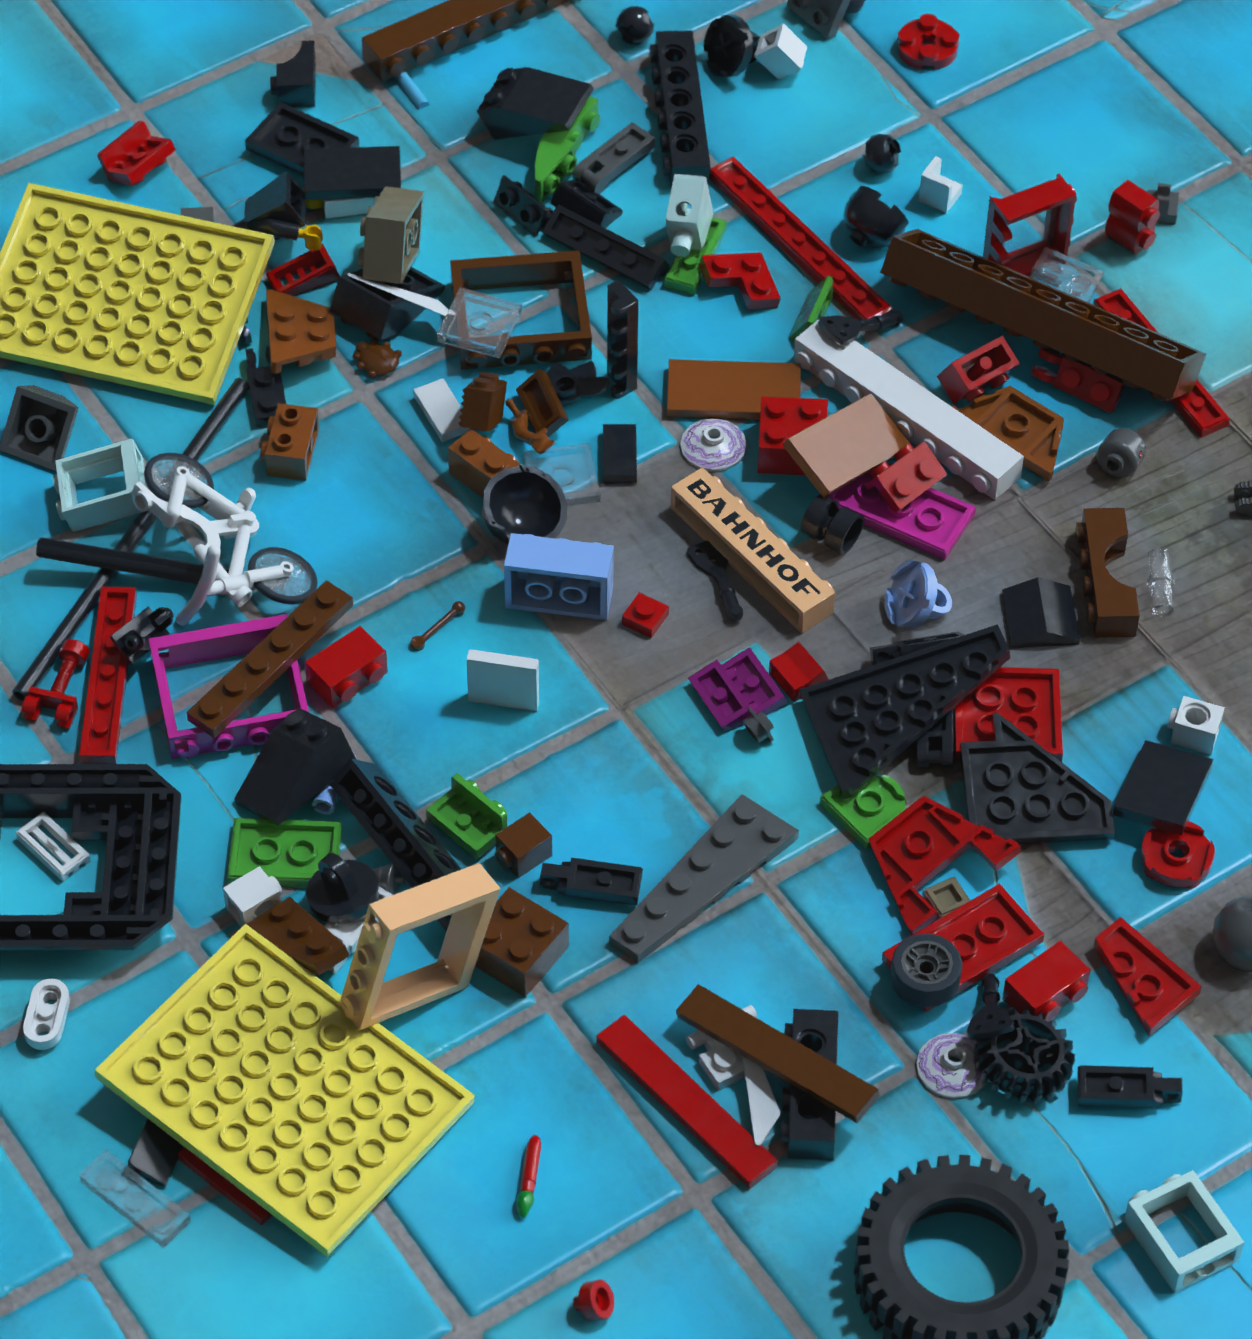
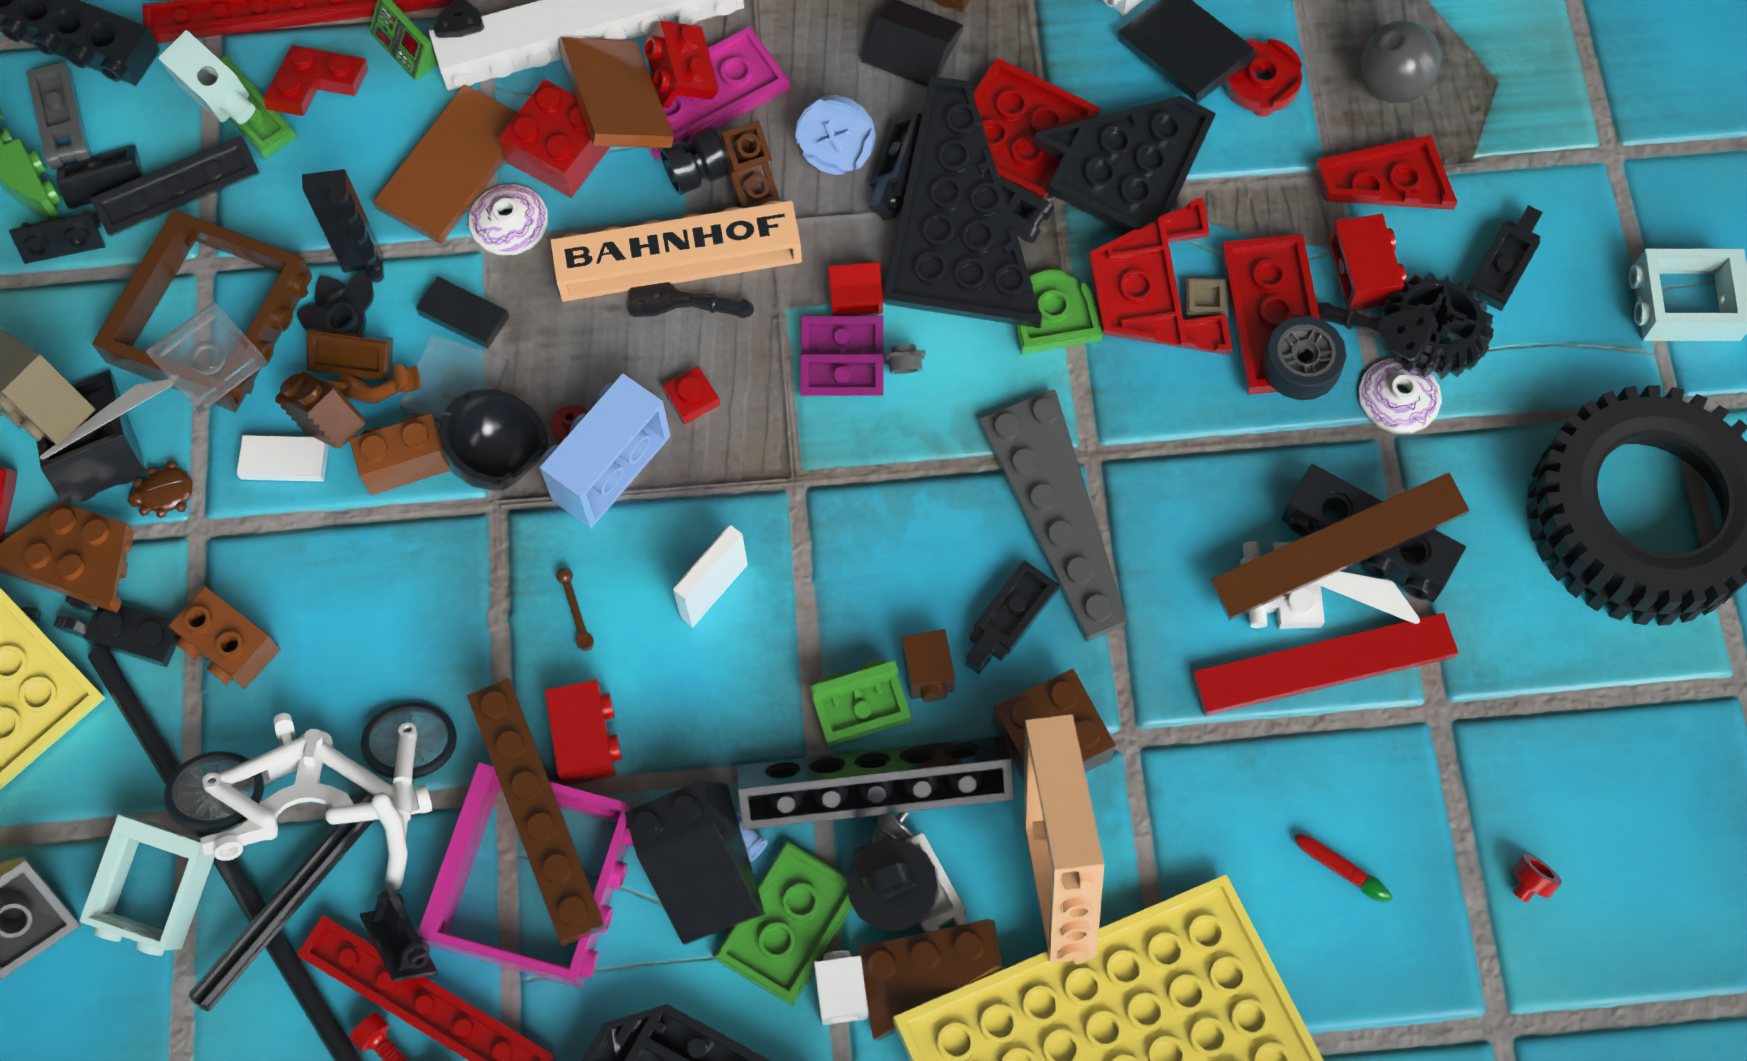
camera: 60 degrees left, 15 degrees up
none -> reddish brown slope [720,121,780,208]

